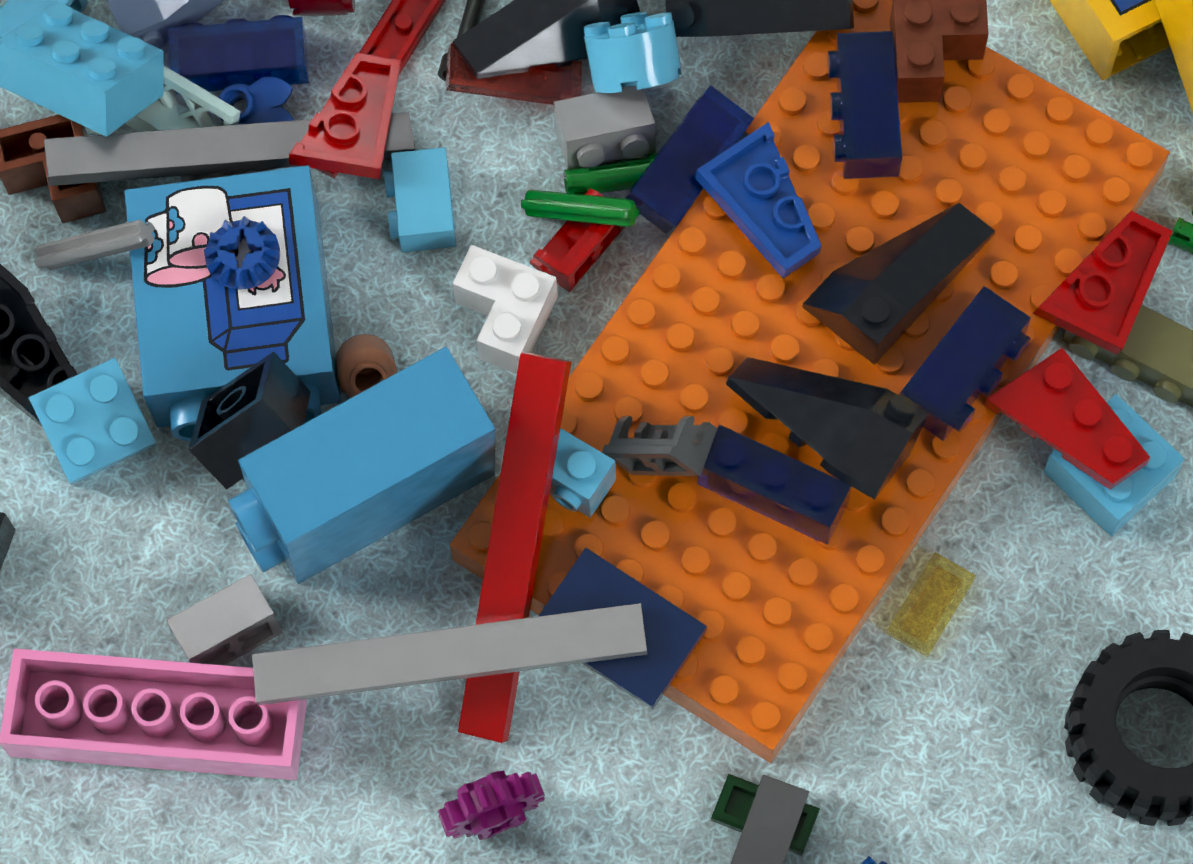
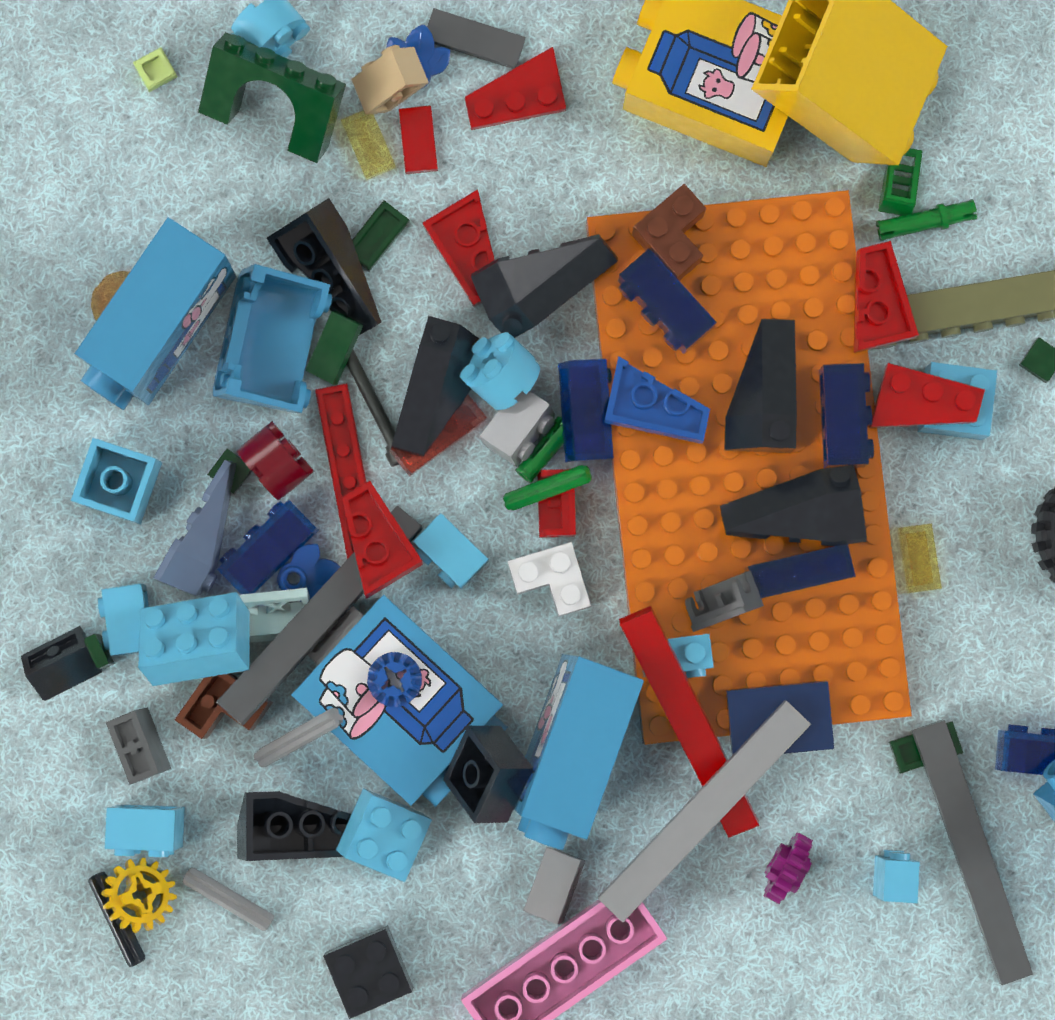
camera: 45 degrees left, 15 degrees up
nougat head [335,334,398,398] -> none

